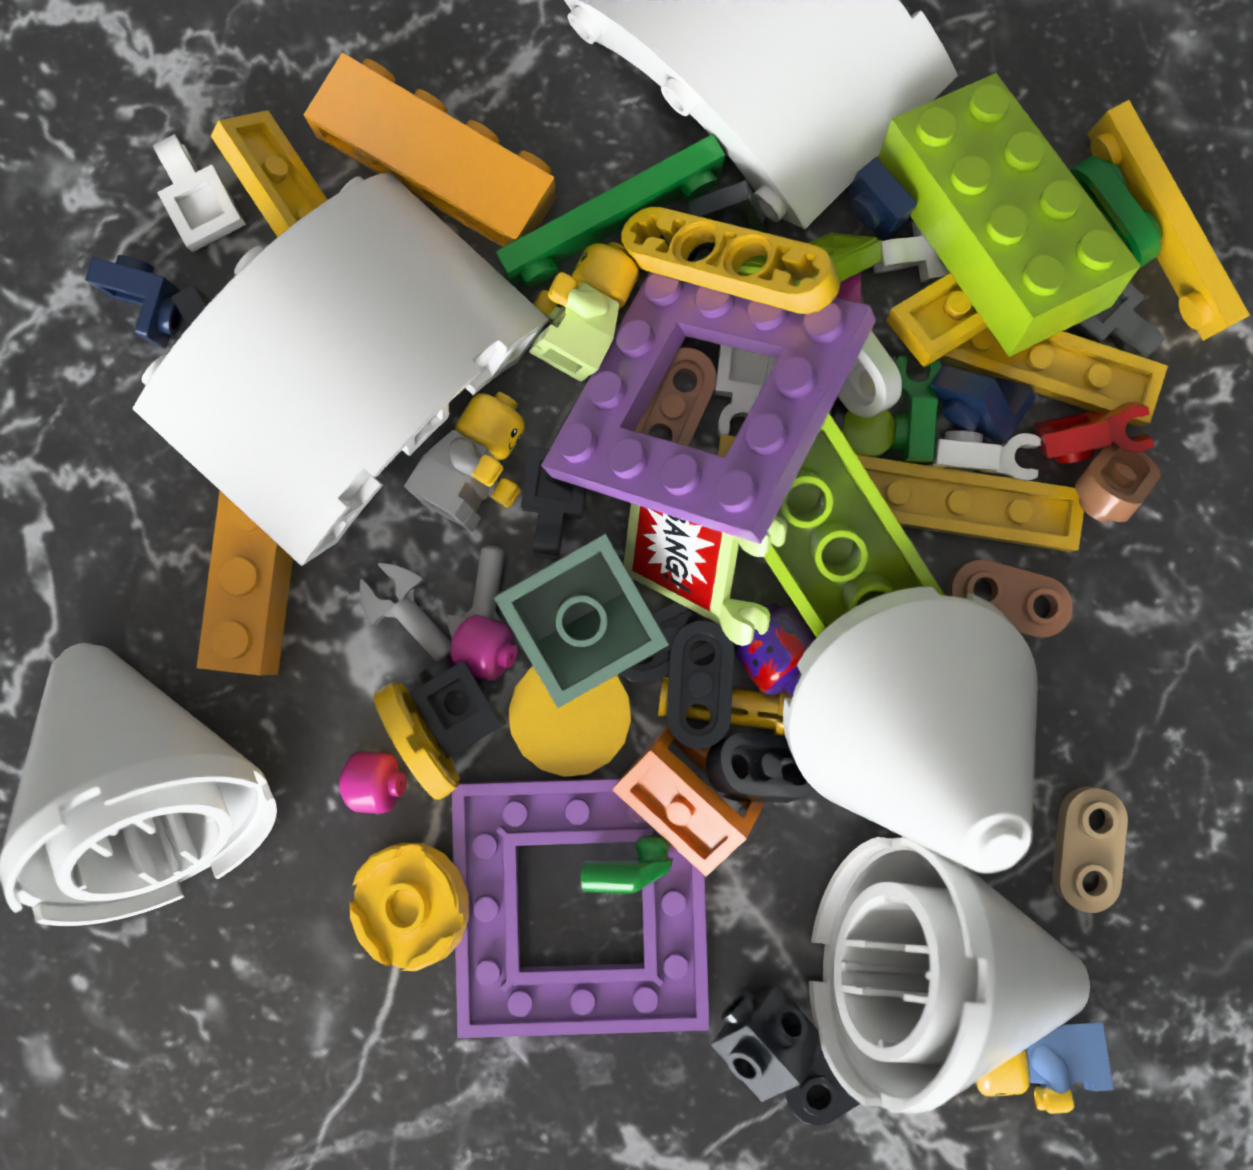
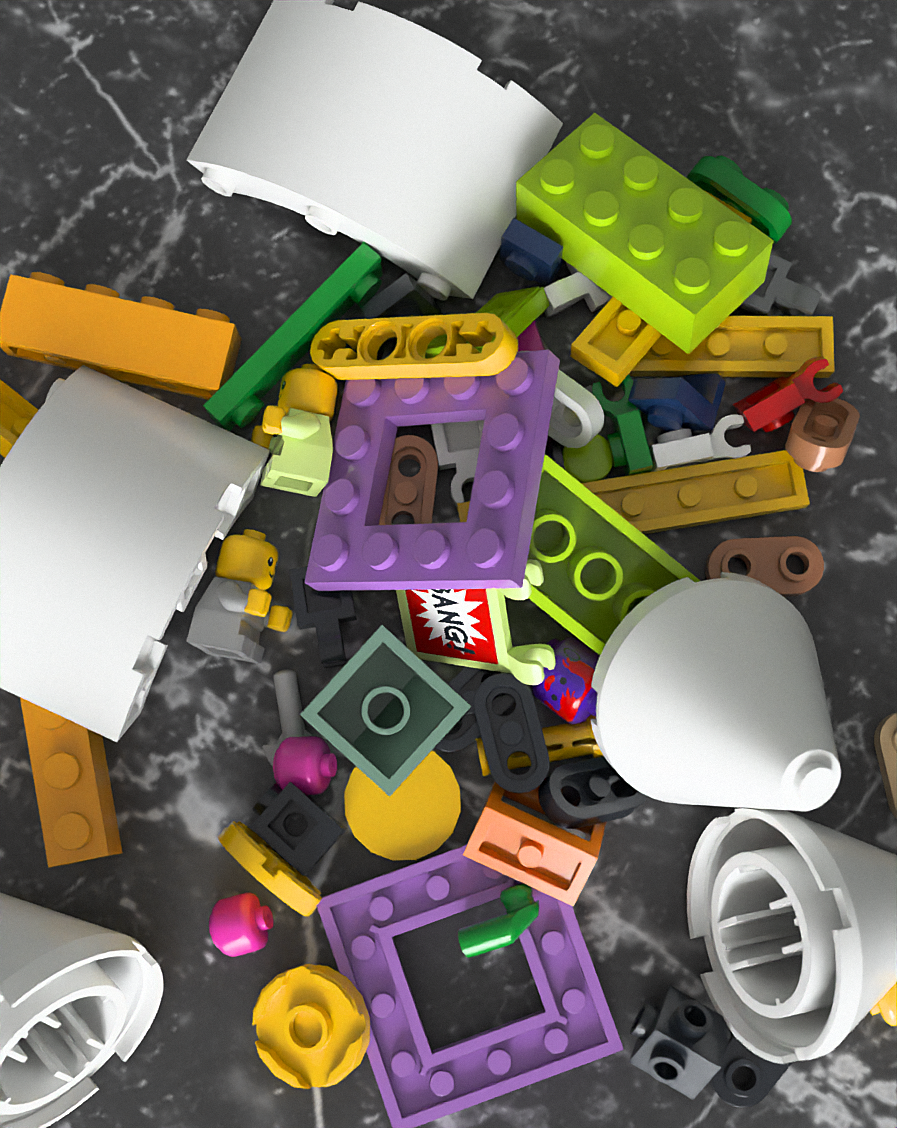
camera: 15 degrees left, 5 degrees down
light grey bar [360,563,451,662] -> none
yellow plate [1087,100,1250,341] -> none

